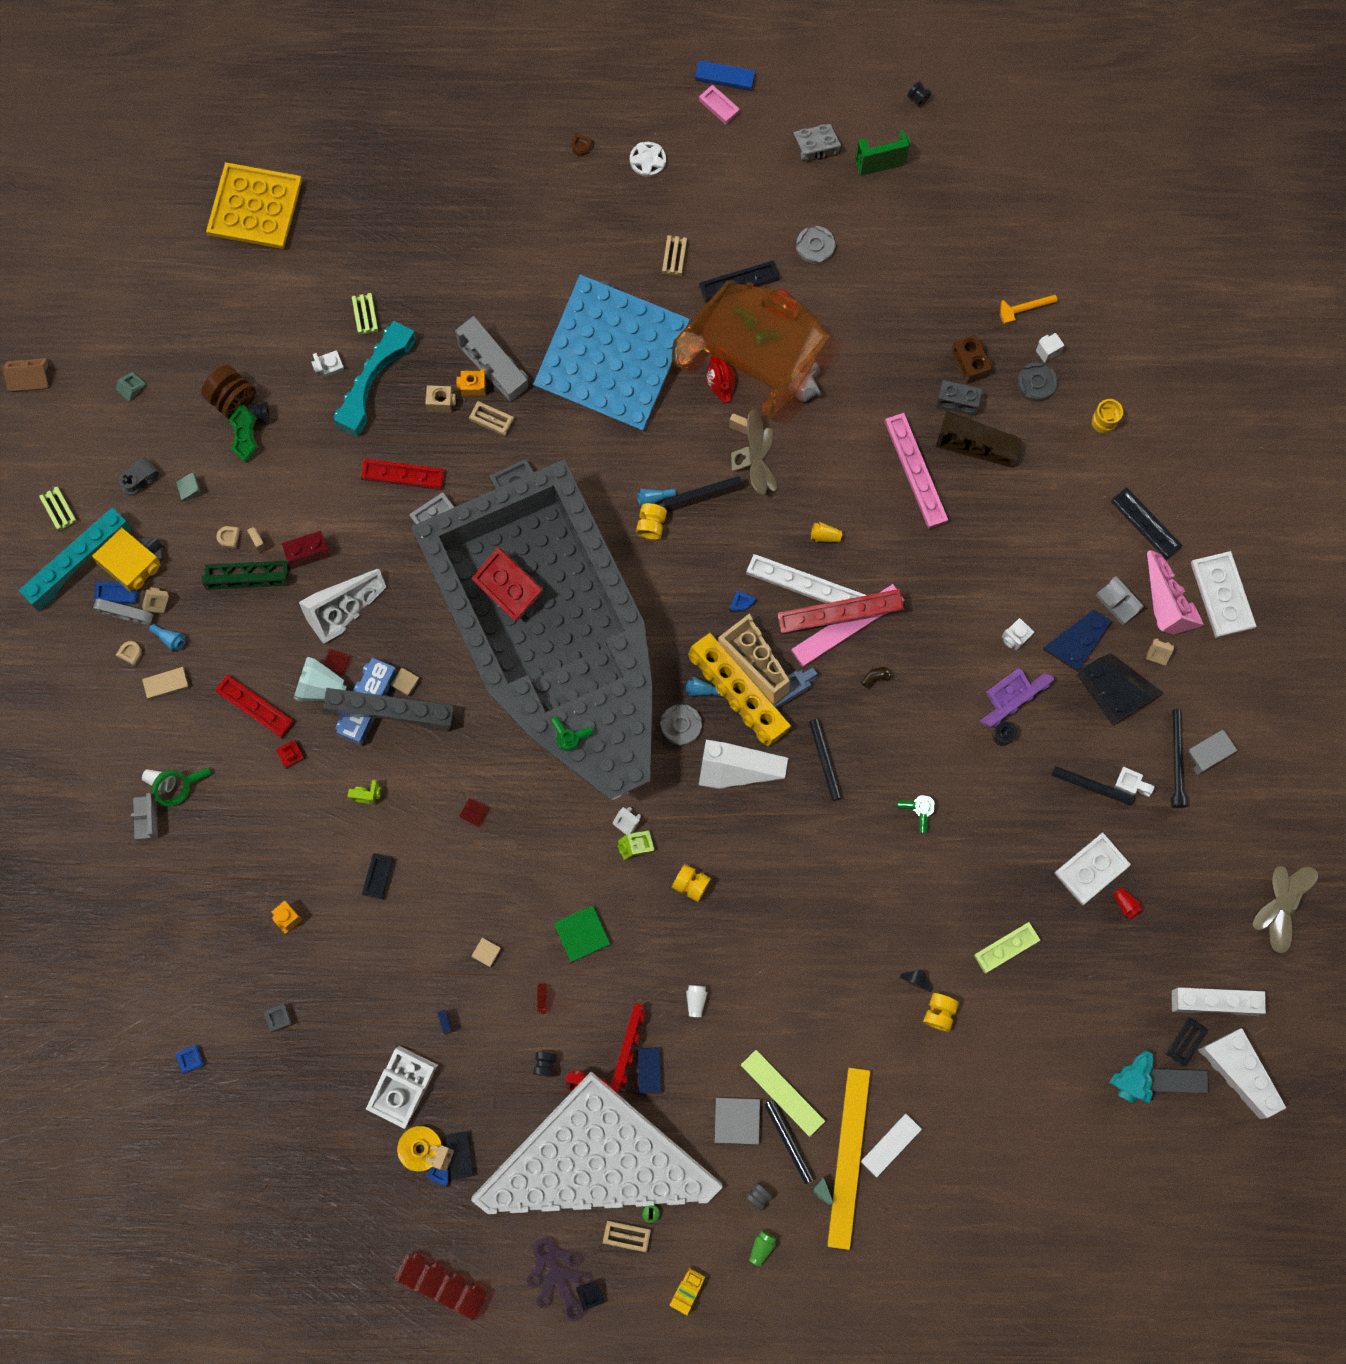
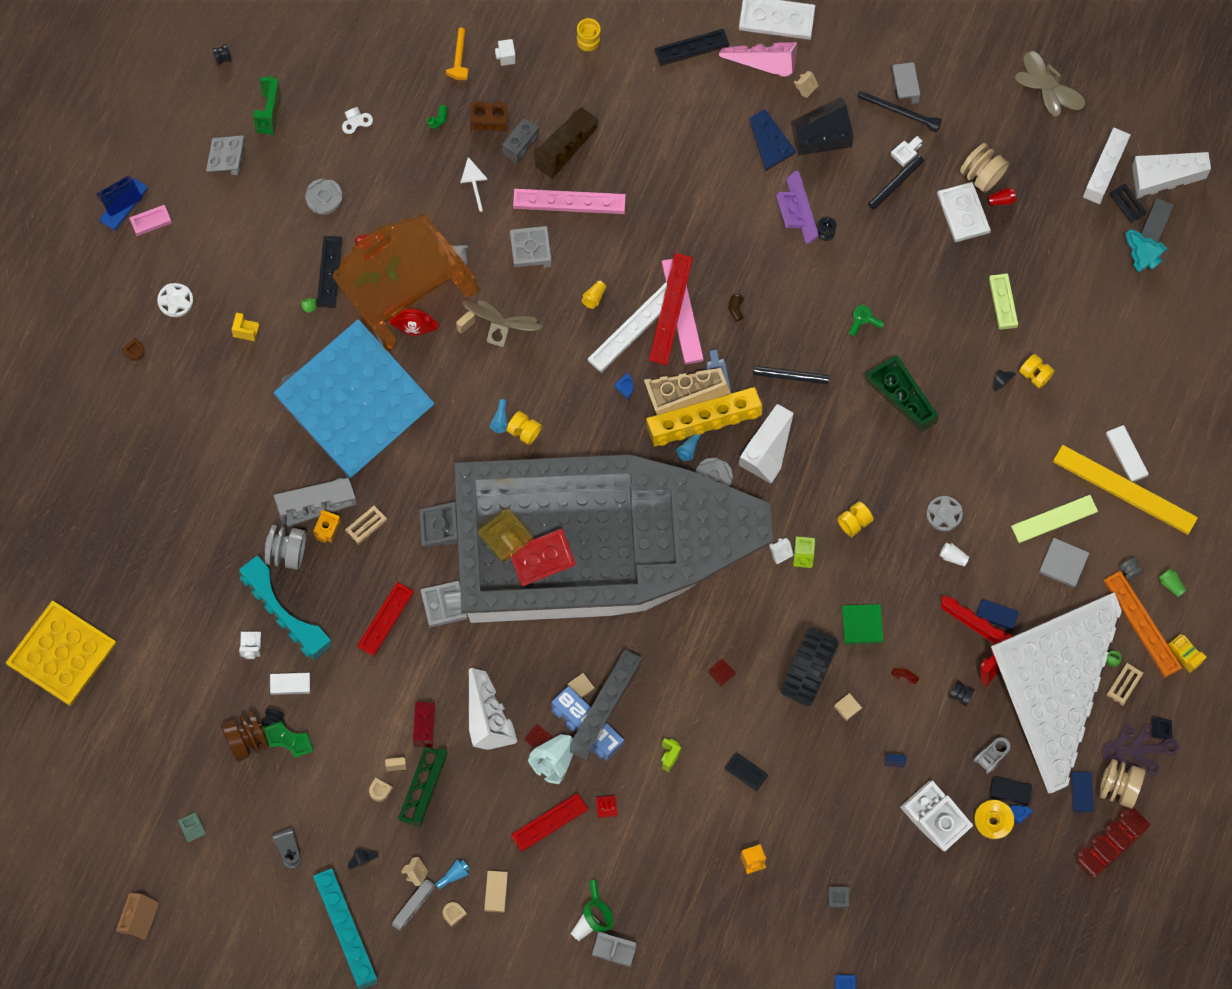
camera: 70 degrees left, 5 degrees down
yellowish green tile [39,487,77,531] -> none
yellow brick [92,527,161,593] -> none
blue tile [94,582,138,604] -> none
sand green slope [176,472,202,501] -> none
yellowish green tile [352,293,378,335] -> none
tan brick [425,385,456,413] -> none
tan tile [426,1145,454,1172] -> none
green piece [551,717,593,752] -> none
tan tile [662,235,687,276] -> none
black tile [663,476,743,512] -> none
black piece [764,1099,815,1184] -> none
sand green slope [812,1177,833,1205] -> none
white bracket [1002,618,1034,651] -> none
dark grey tile [1017,362,1057,402] -> none
light grey panel [1095,576,1143,626] -> none
none -> clear blue panel [96,176,142,216]
none -> yellow panel [232,313,259,341]
none -> light grey wheel [264,525,306,570]
none -> white tile [270,673,310,695]
none -> bright green hinge [301,298,317,313]
none -> white piece [342,107,373,134]
none -> green arm [427,105,448,129]
none -> white piece [461,157,487,212]
none -> clear yellow plate [477,509,533,563]
none -> light grey piece [510,226,551,268]
none -> black tyre [780,627,839,706]
none -> dark green wedge [865,355,938,432]
none -> light grey wheel [926,496,963,531]
none -> tan wheel [960,143,1009,193]
none -> light grey piece [973,737,1010,775]
none -> dark blue tile [1071,772,1094,812]
none -> tan wheel [1099,759,1145,809]
none -> orange tile [1103,571,1182,678]

